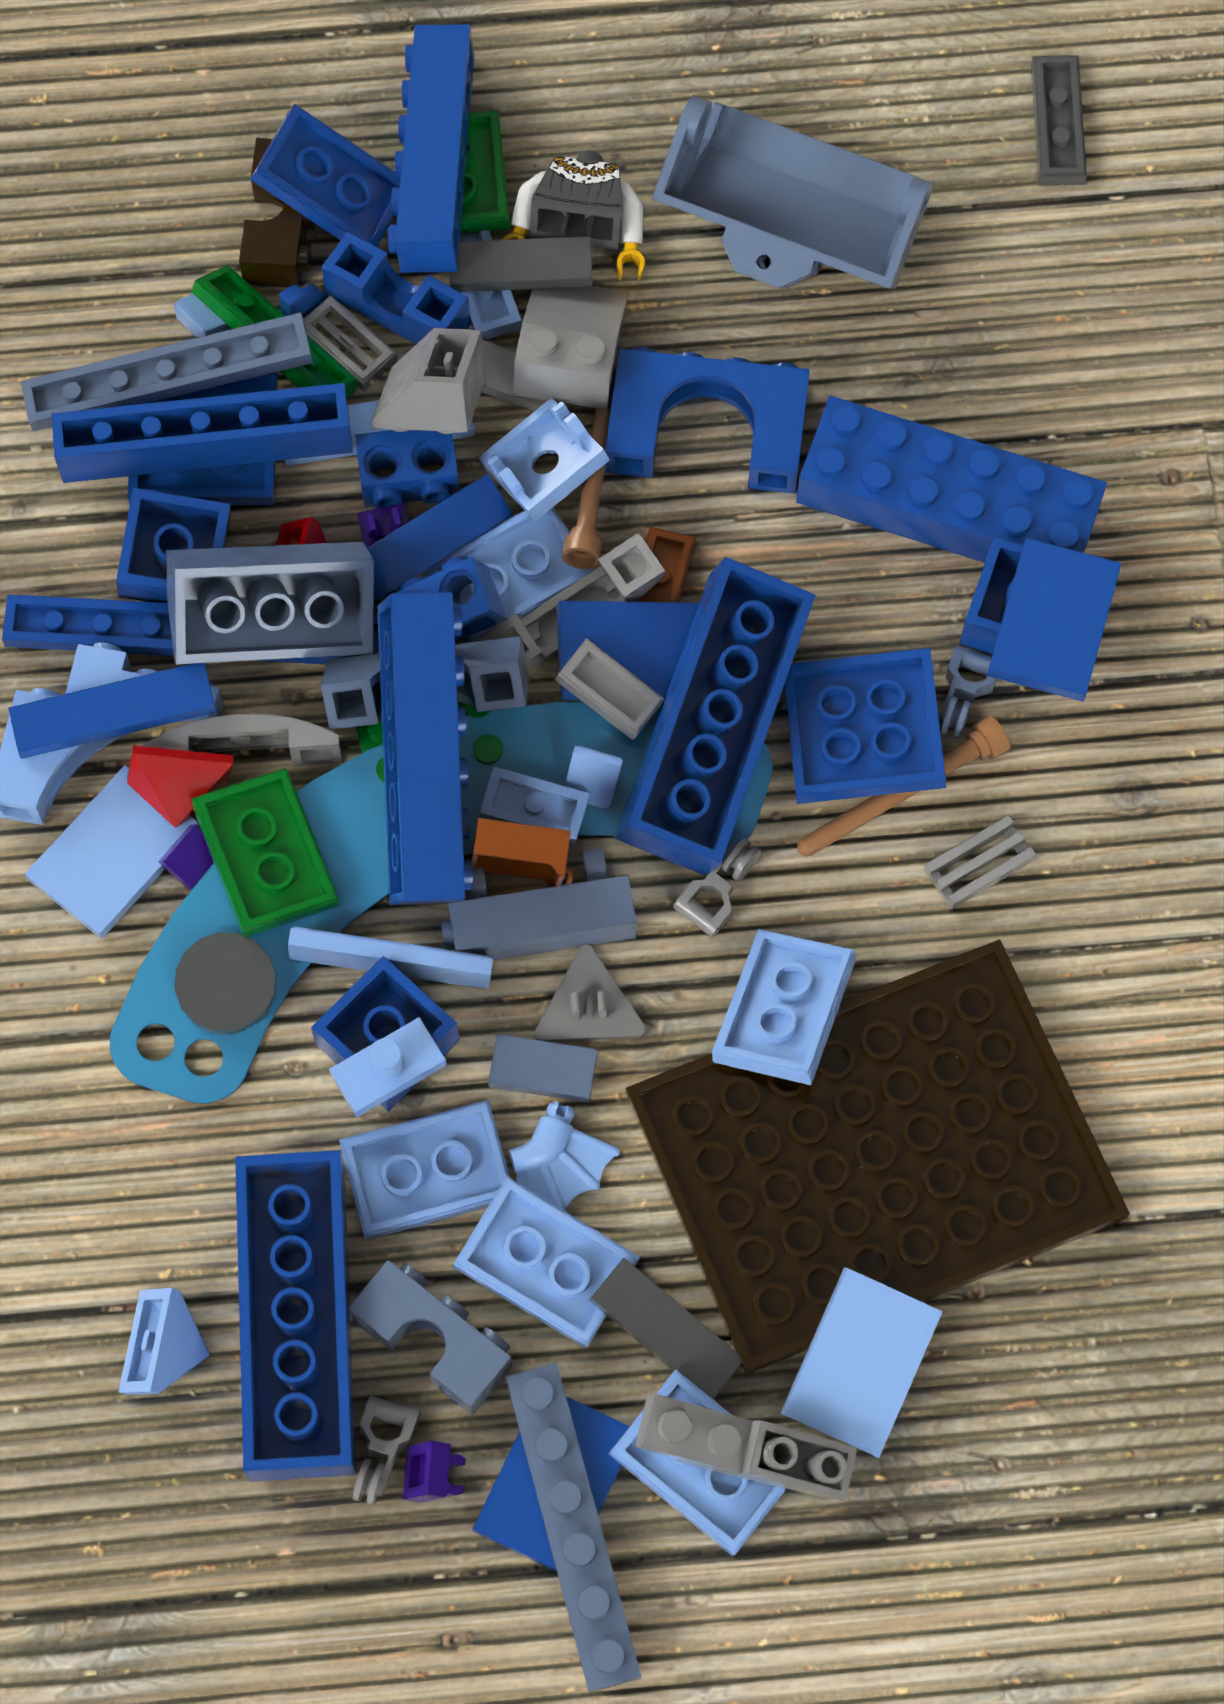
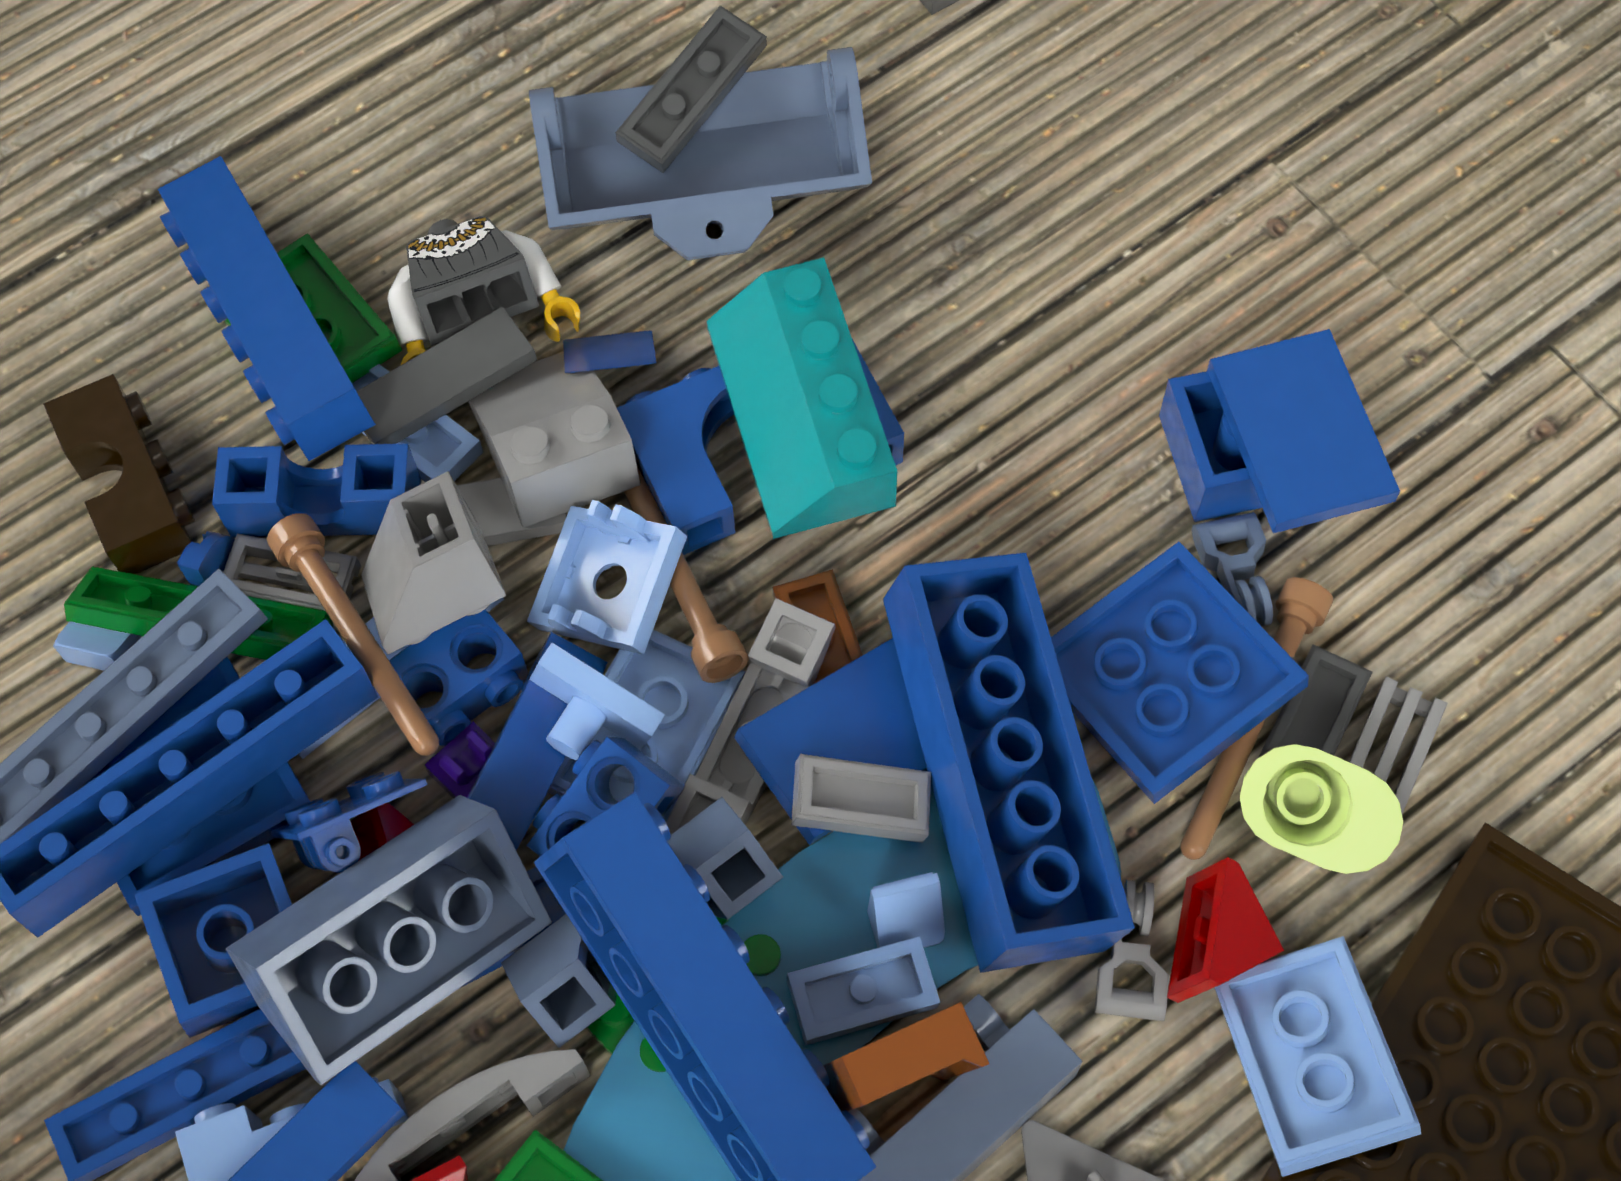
camera: 30 degrees left, 5 degrees down
blue tile [250,104,400,247] -> none
blue brick [796,395,1107,563] -> none
none -> medium nougat piece [267,513,439,756]
none -> blue hinge [270,771,428,873]
none -> light blue tile [529,643,665,760]
none -> blue sticker [563,330,657,373]
none -> dark grey tile [615,5,767,173]
none -> teal slope [706,257,898,539]
none -> red slope [1167,857,1284,1003]
none -> yellowish green piece [1240,744,1403,874]
none -> dark grey tile [1258,644,1373,758]

